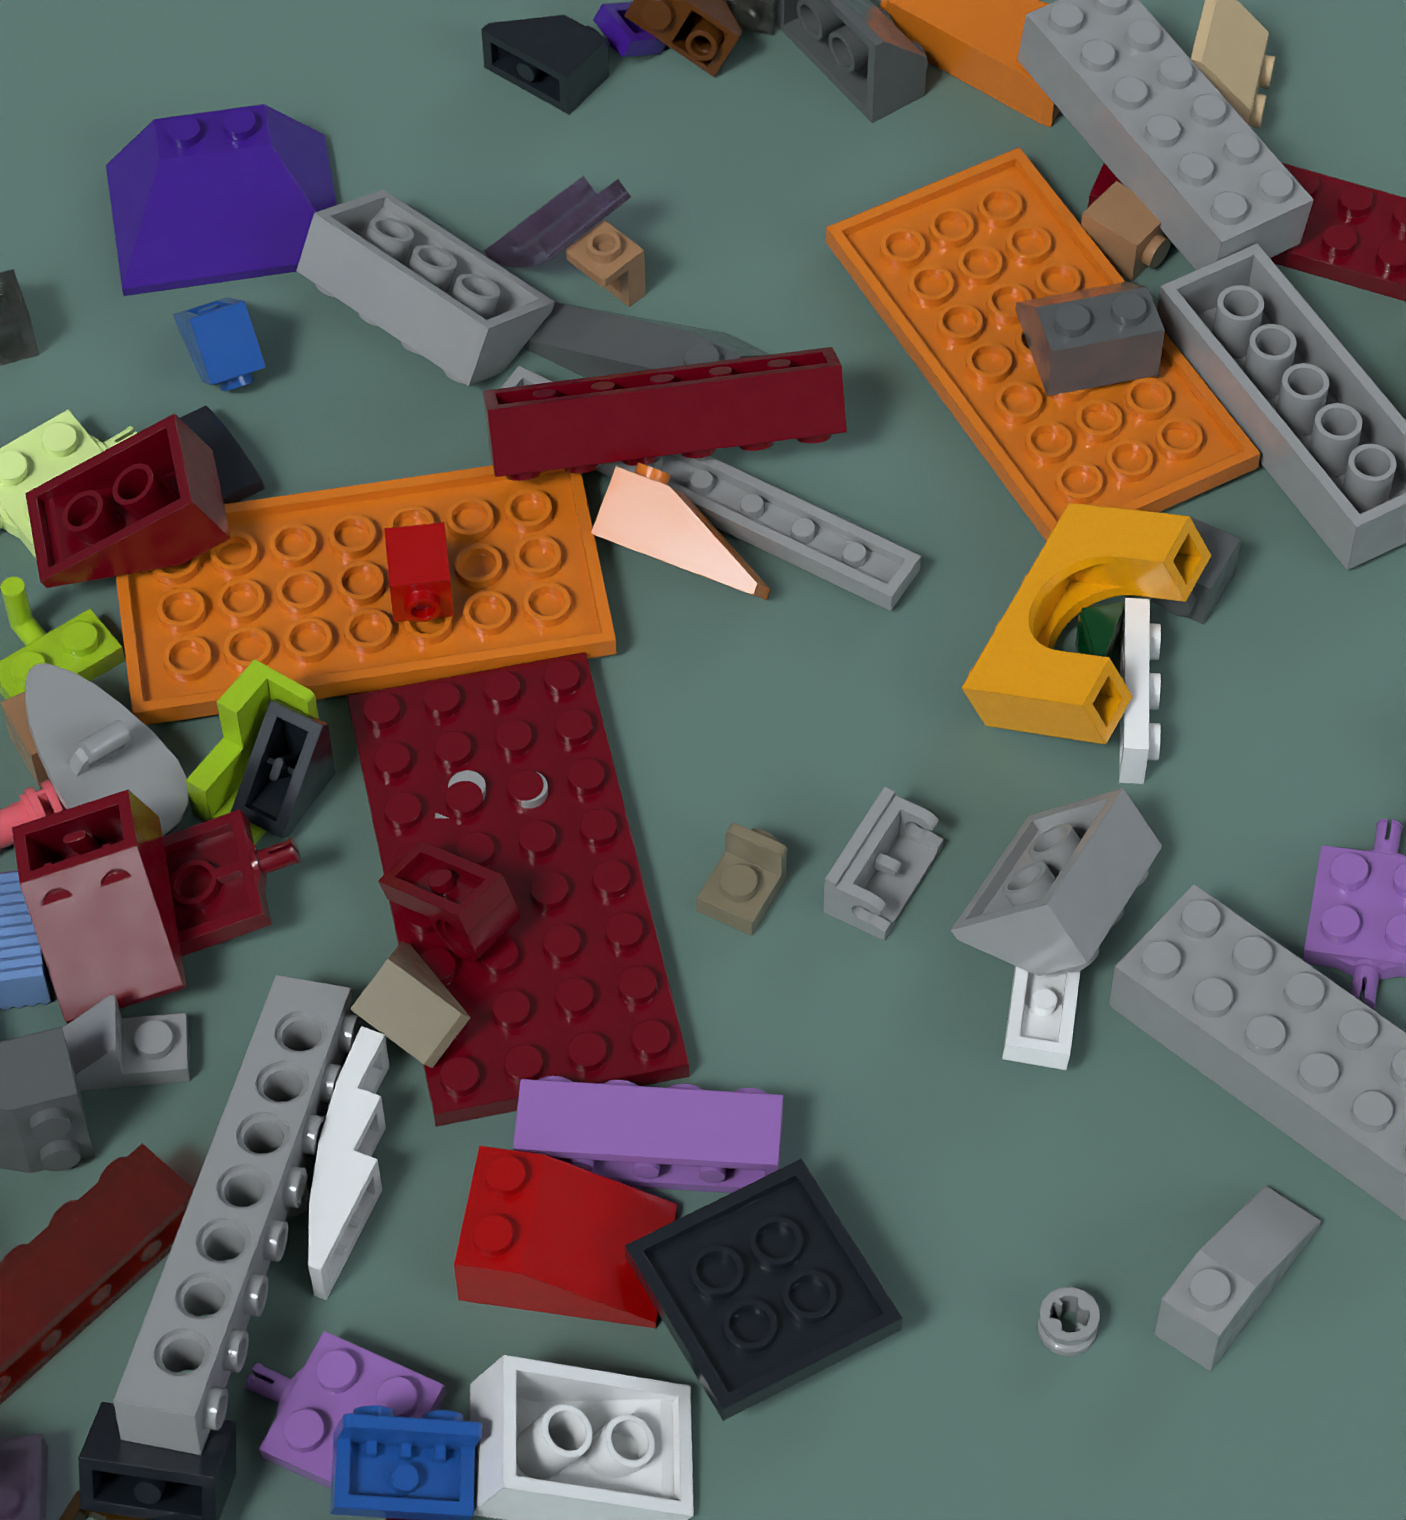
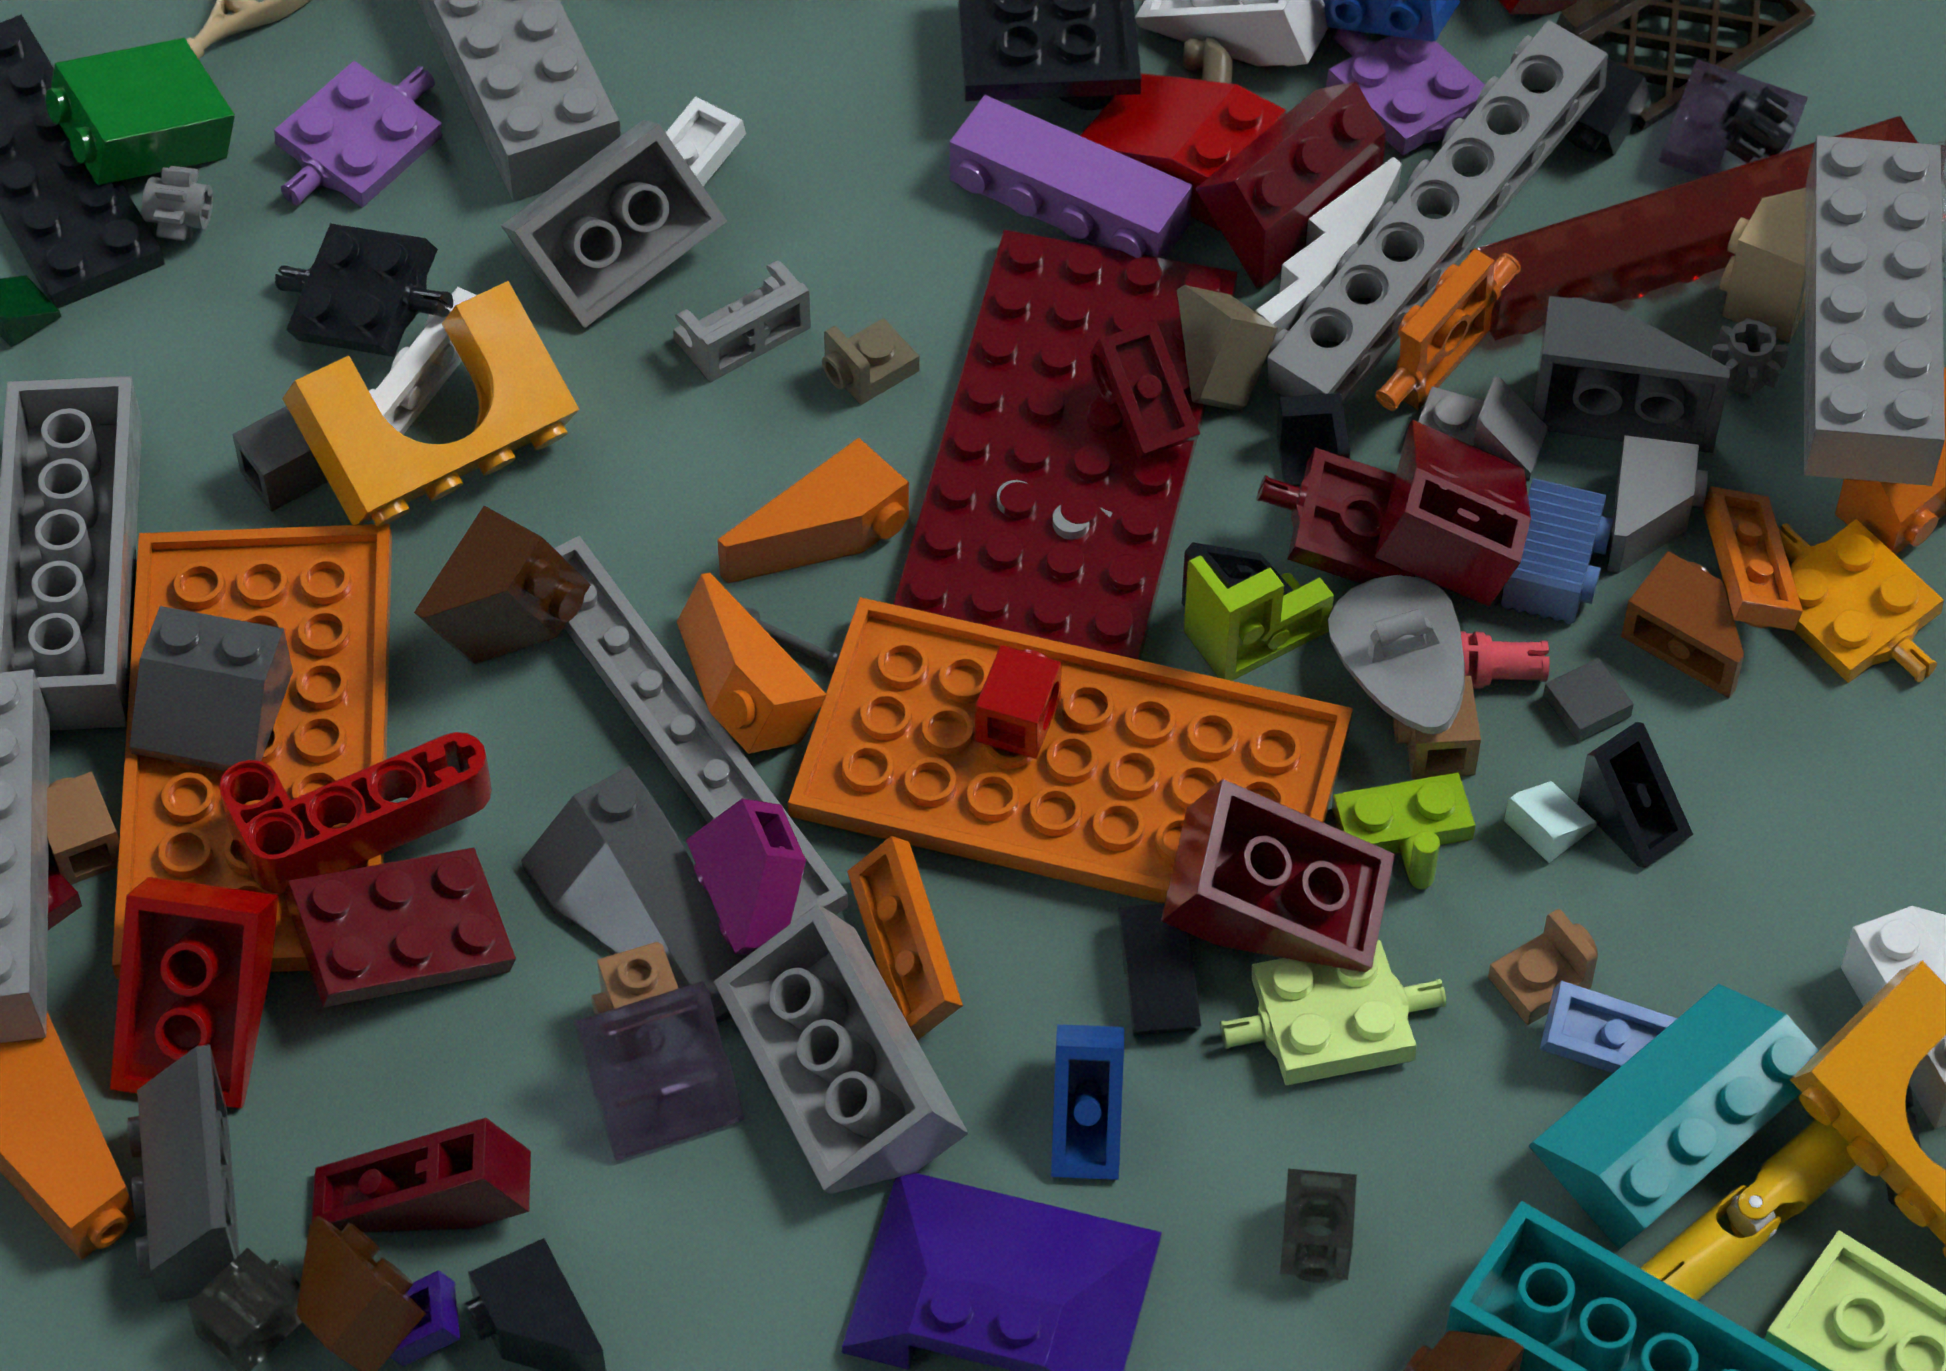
camera: 155 degrees left, 0 degrees up
dark red brick [483,347,847,481] -> none
dark green slope [1075,602,1125,661] -> none
none -> red slope [110,877,278,1108]
none -> red beam [219,732,492,894]
none -> black plate [275,223,453,357]
none -> dark red plate [284,847,516,1008]
none -> dark red slope [312,1117,531,1232]
none -> reddish brown slope [414,506,591,664]
none -> magenta slope [686,798,806,955]
none -> orange slope [717,437,909,583]
none -> dark grey hinge [745,608,841,673]
none -> orange plate [847,836,963,1040]
none -> dark tan arm [1183,36,1233,83]
none -> dark red slope [1195,81,1386,288]
none -> black panel [1276,393,1350,487]
none -> orange plate [1375,249,1521,411]

